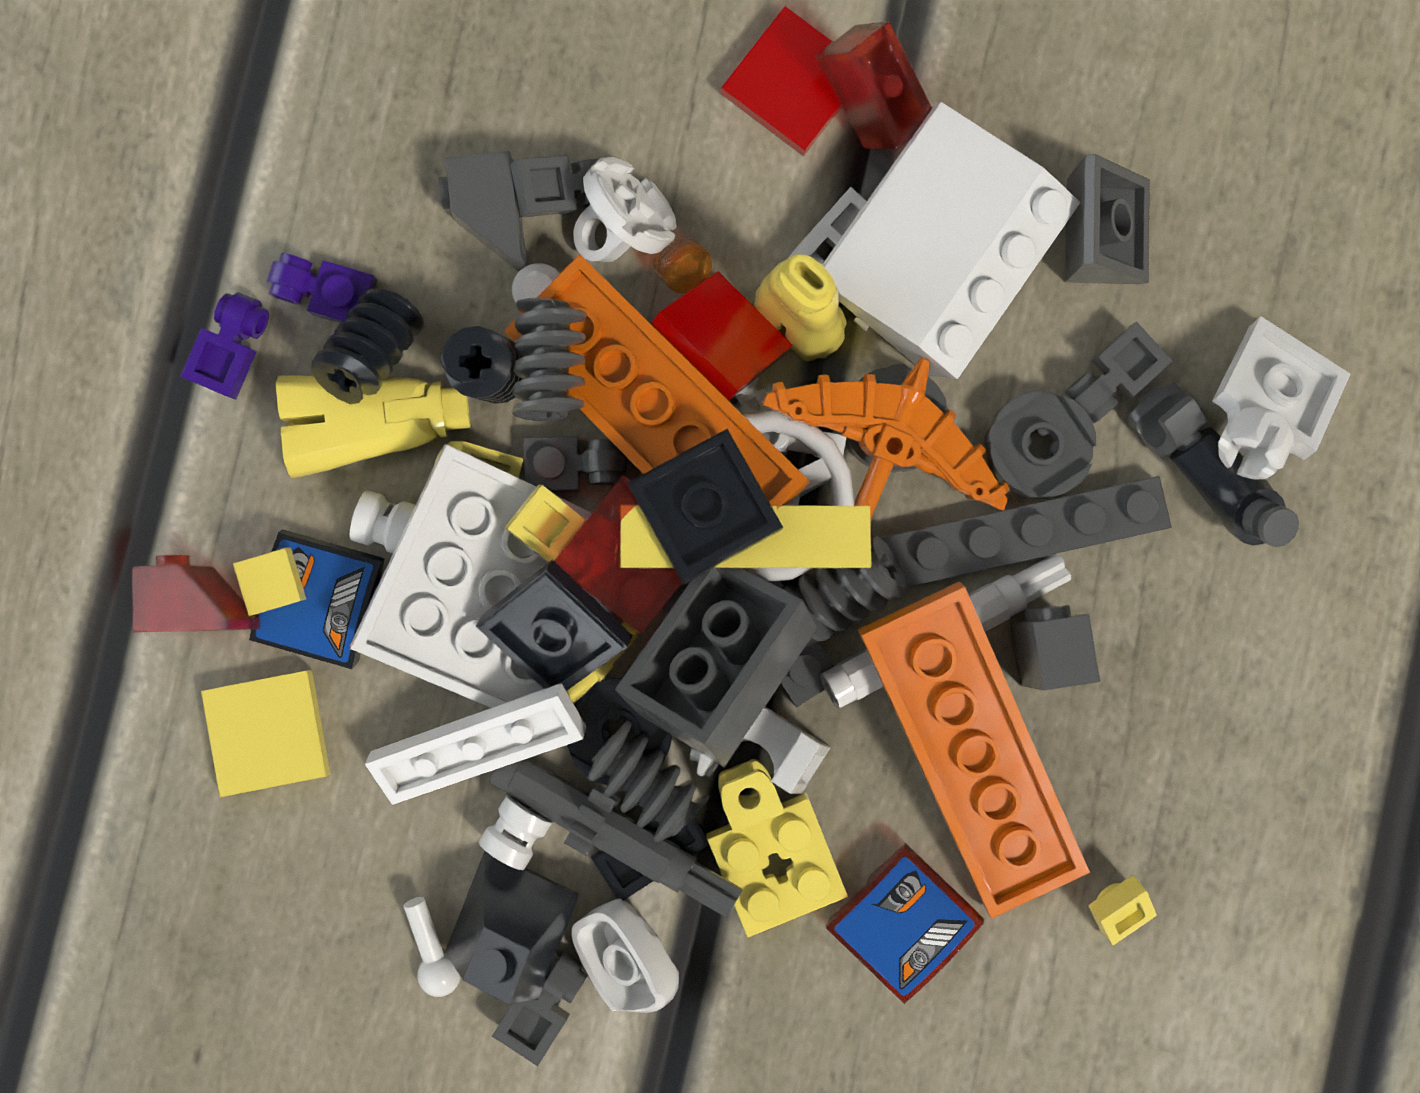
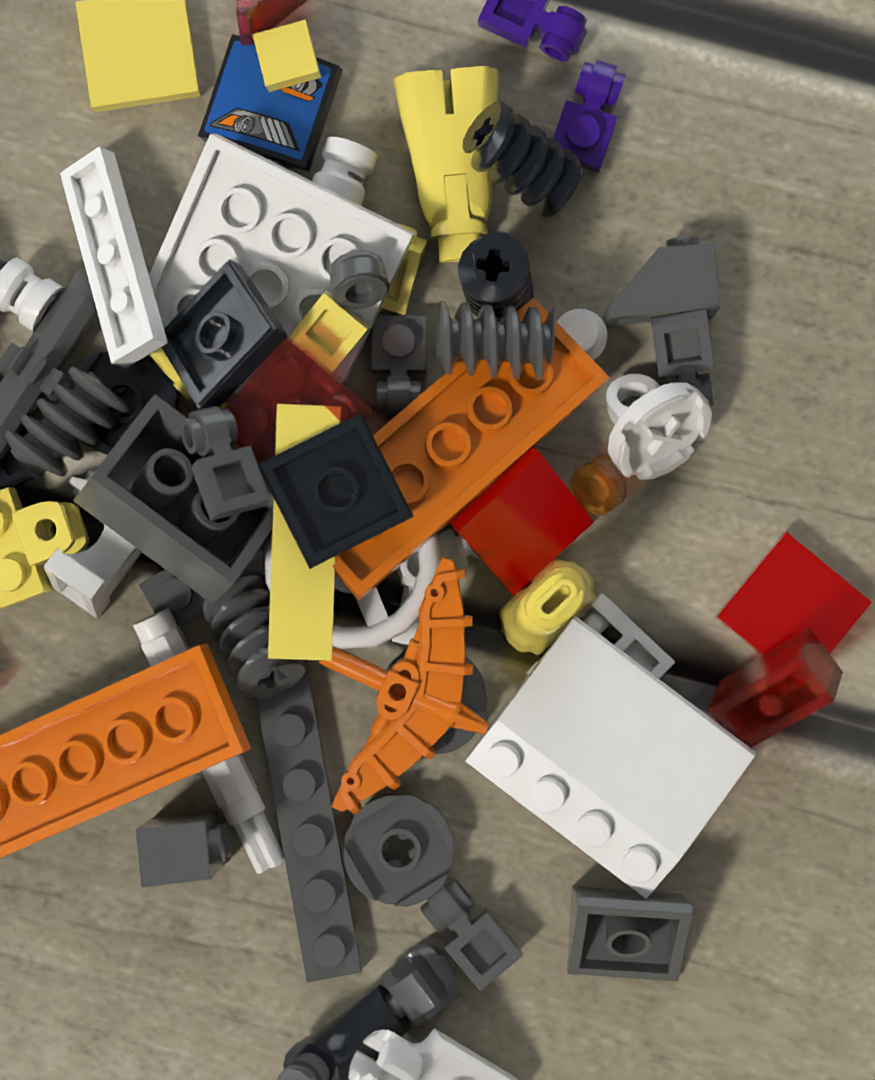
camera: 90 degrees right, 0 degrees up
none -> dark grey plate [180,406,270,521]
none -> dark grey tile [329,250,390,309]

